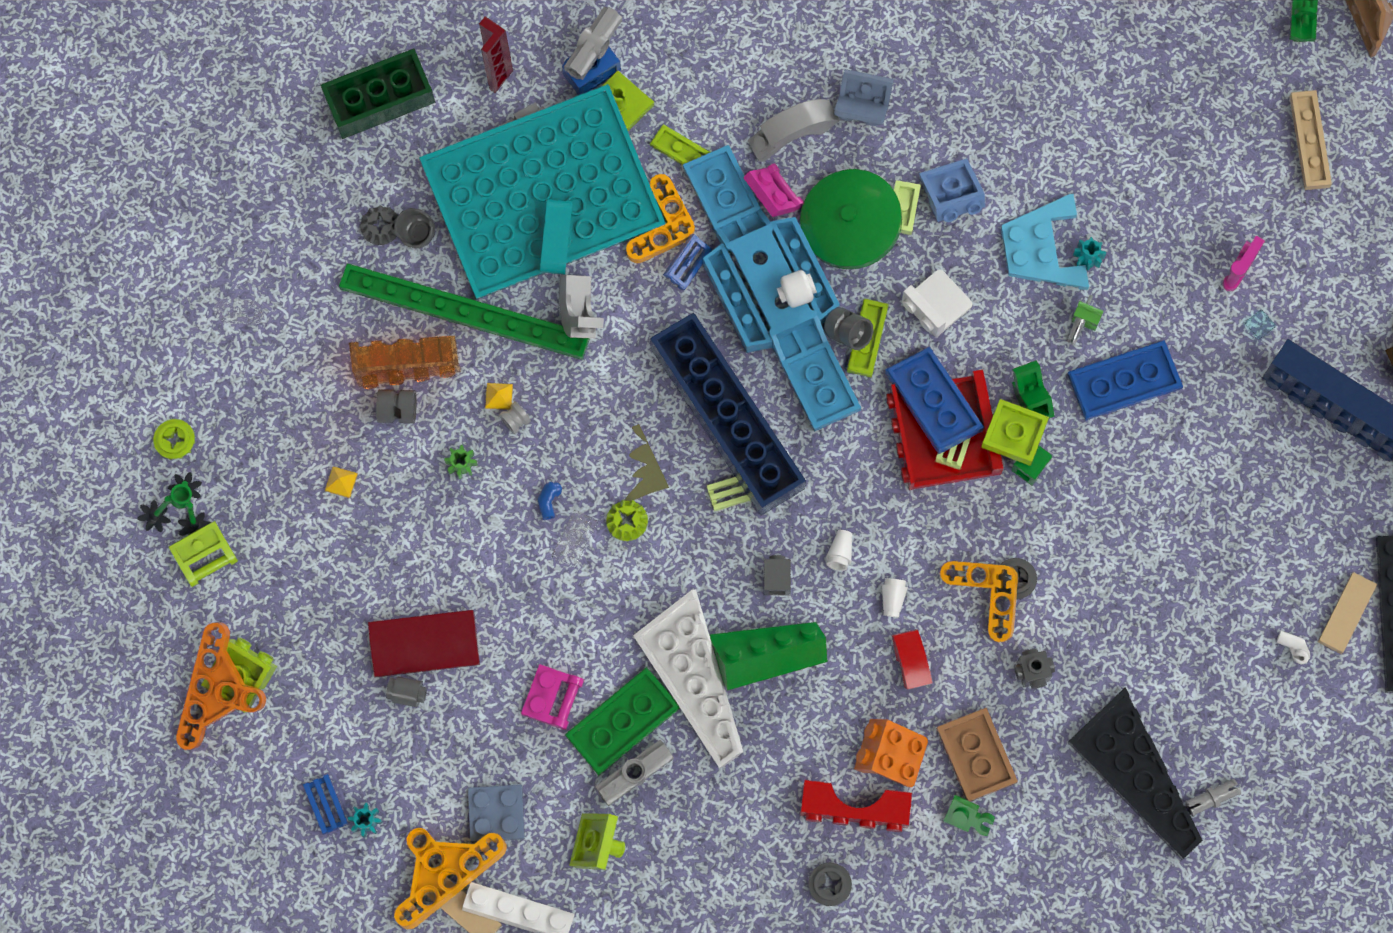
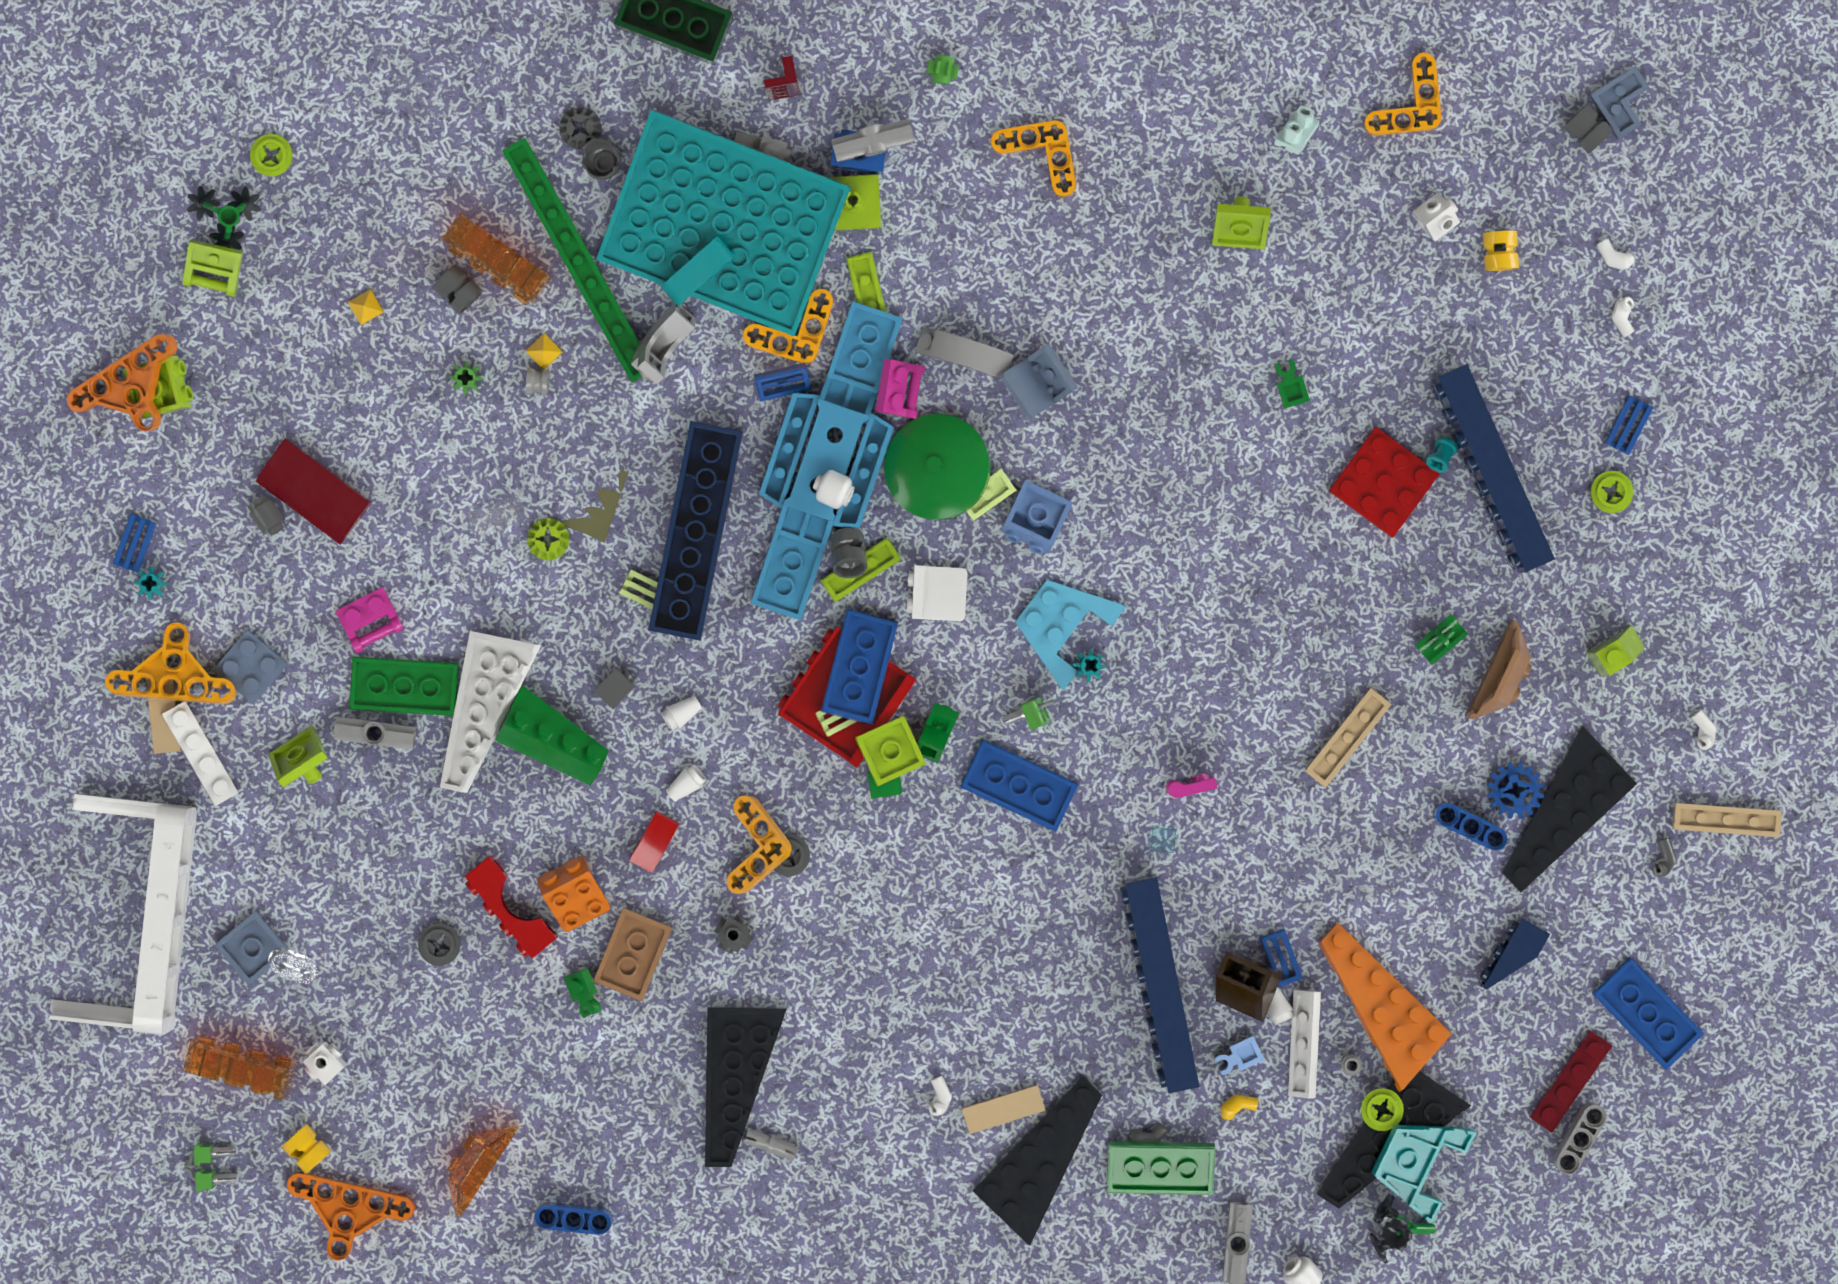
camera: 40 degrees right, 15 degrees up
blue arm [538,482,562,521] -> none

